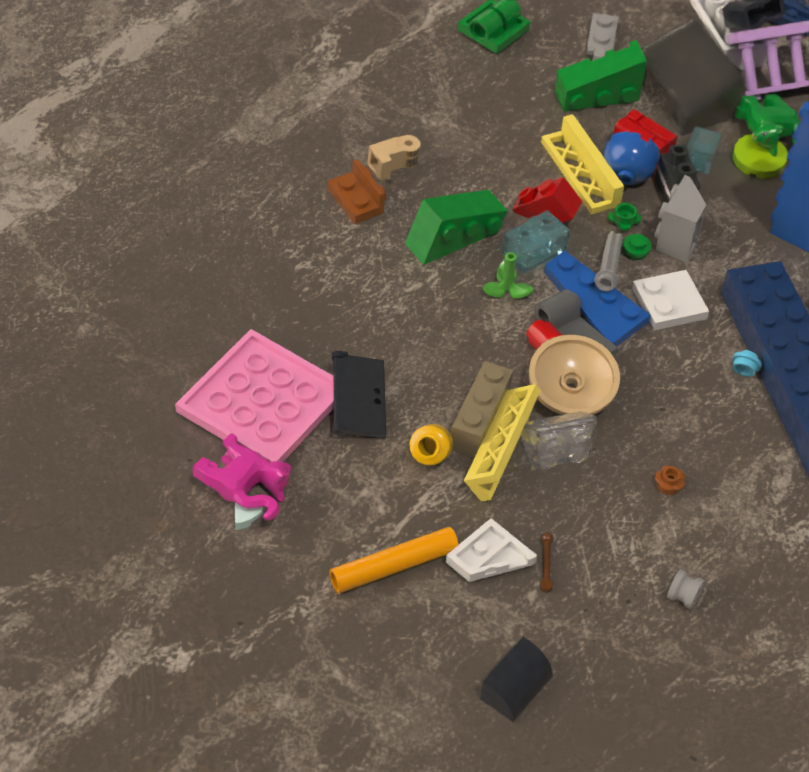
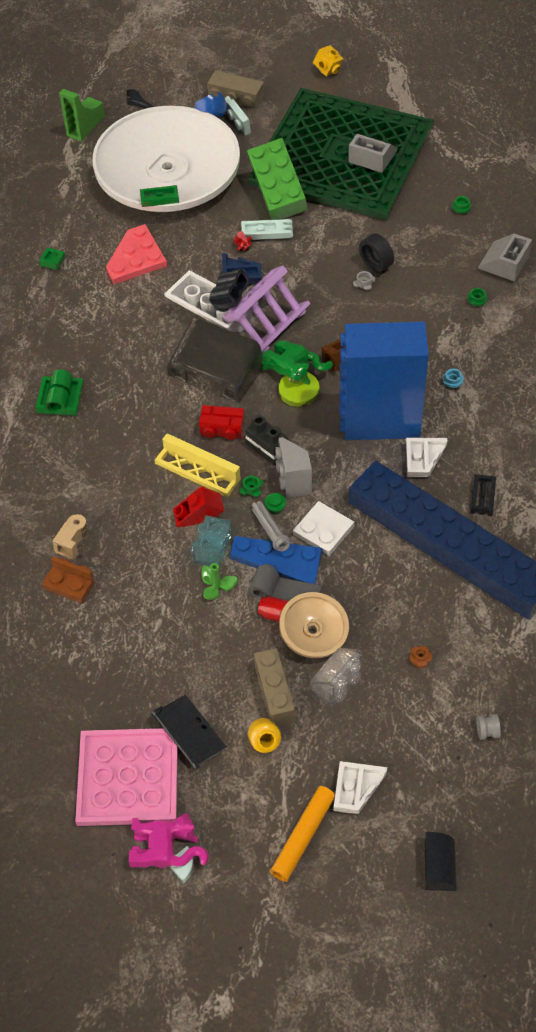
camera: 30 degrees left, 5 degrees up
green wedge [405,189,508,265] -> none
light yellow fence [464,384,541,502] -> none
reddish brown hinge [540,532,554,593] -> none
green wedge [554,40,647,111] -> none
light grey hinge [586,13,618,60] -> none
blue cylinder [603,132,660,185] -> none
clear light blue brick [687,126,722,175] -> none
medium azure plate [732,350,762,377] -> none

